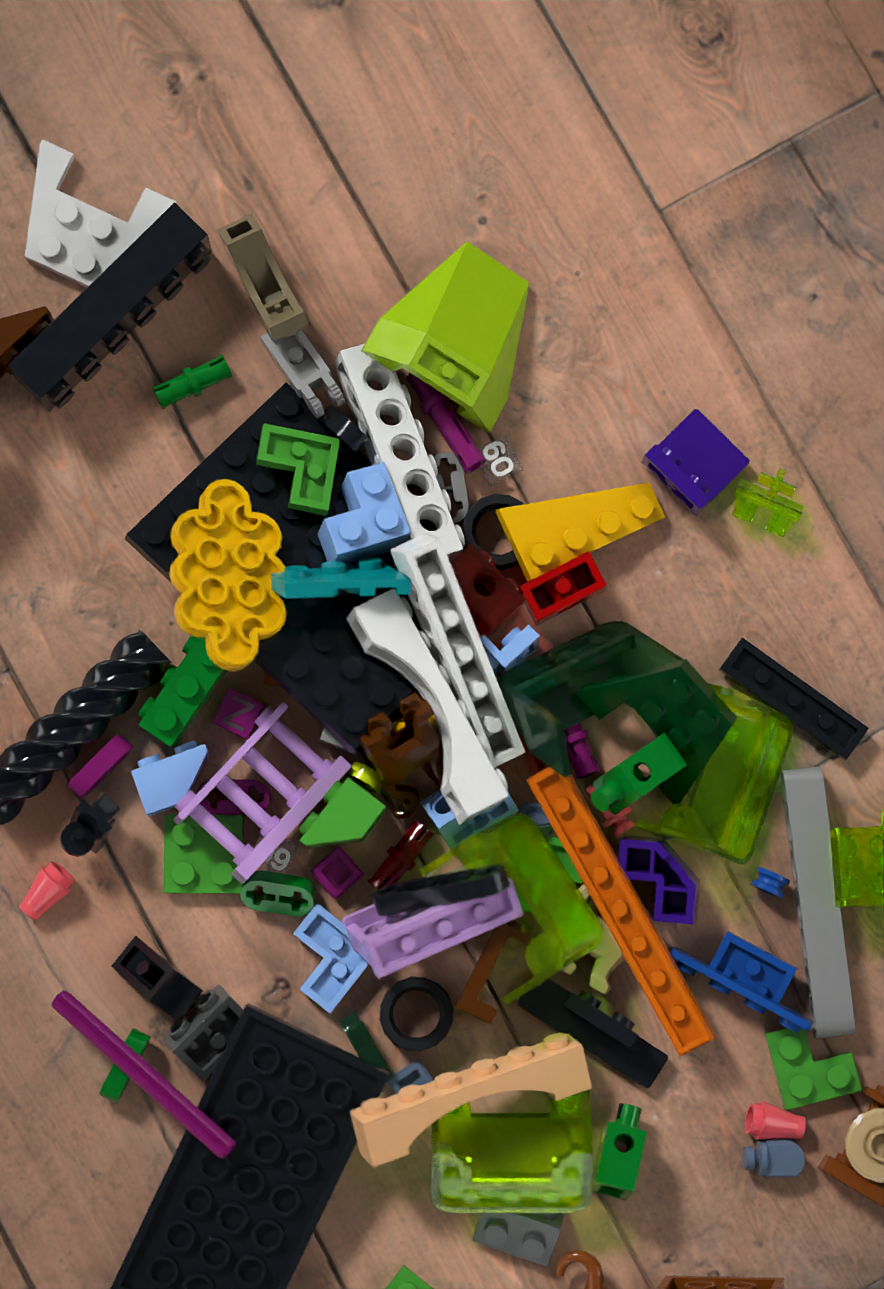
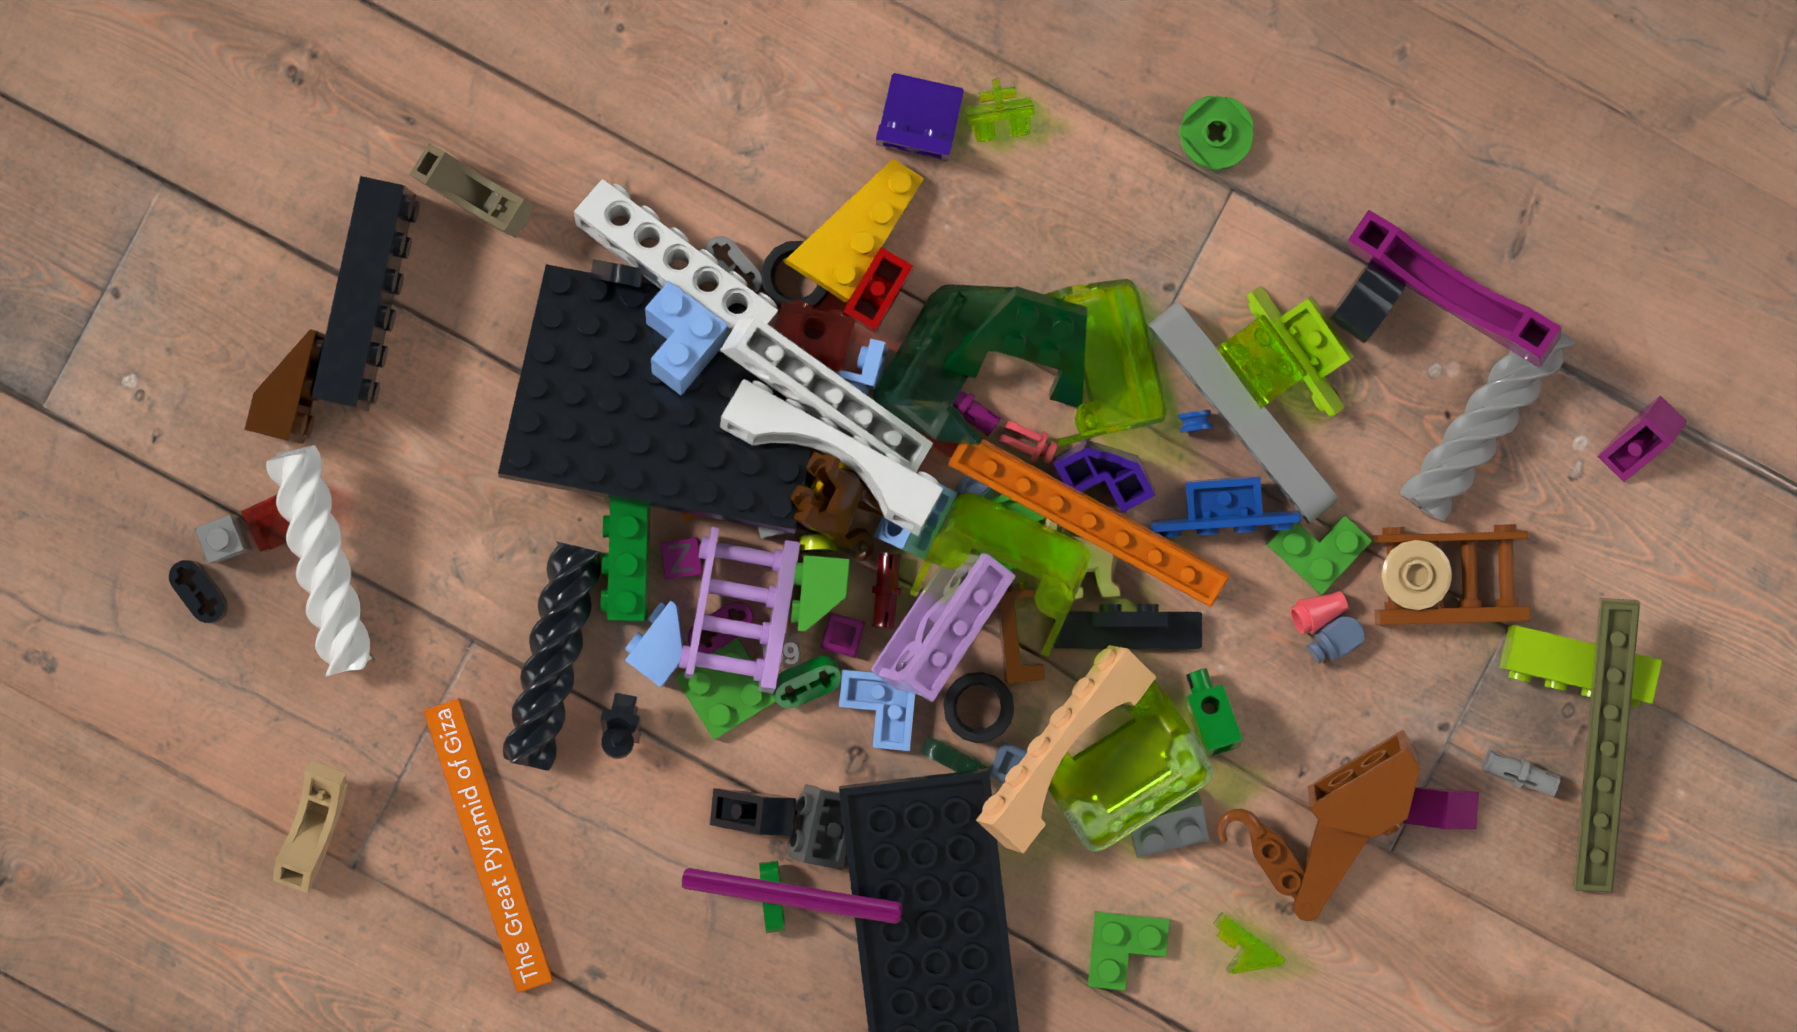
camera: 30 degrees left, 5 degrees up
coral cone [19,861,75,920] -> none
white wing [25,139,177,288] -> none
magenta beam [67,733,134,799] -> none
green pin [152,354,232,409] -> none
yellow plate [169,479,287,671] -> none
bright green plate [256,423,340,516] -> none
light grey hinge [260,328,346,418] -> none
teal wing [271,557,411,598] -> none
lime wedge [361,241,530,433] -> none
black beam [371,864,511,916] -> none
magenta pin [406,373,486,474] -> none
clear tile [478,434,523,487] -> none
green torso [591,733,687,814] -> none
black plate [719,637,869,760] -> none

